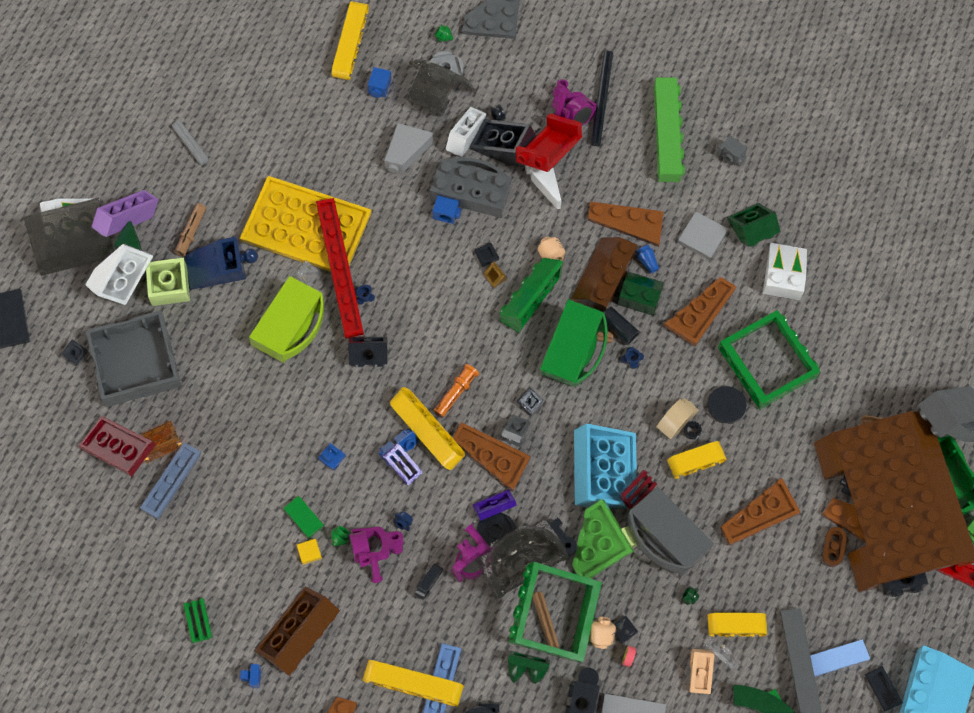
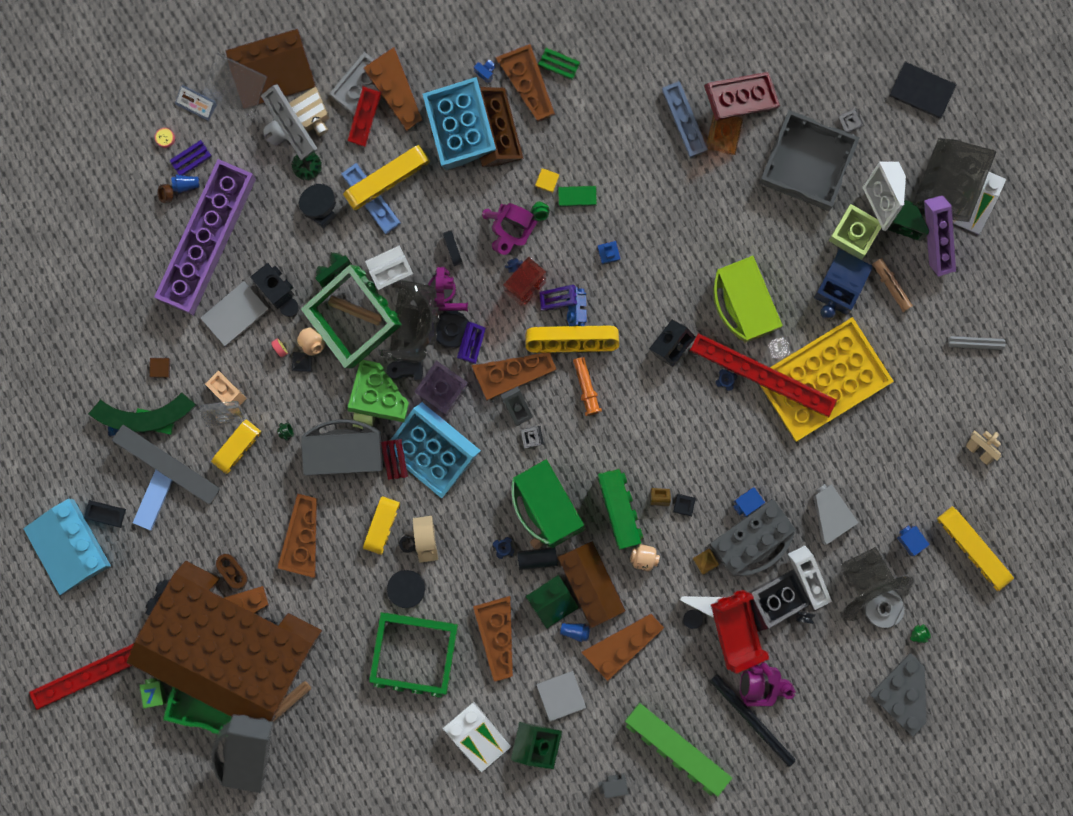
camera: 135 degrees right, 15 degrees up
none -> white panel [365,245,413,290]
none -> clear purple brick [414,360,469,416]
none -> medium azure slope [423,77,496,170]
none -> dark orange wing [495,44,555,122]
none -> clear red brick [503,257,546,306]
none -> black tile [683,610,703,629]
none -> pearl gold tile [692,548,719,575]
none -> tan hips [966,430,1001,465]

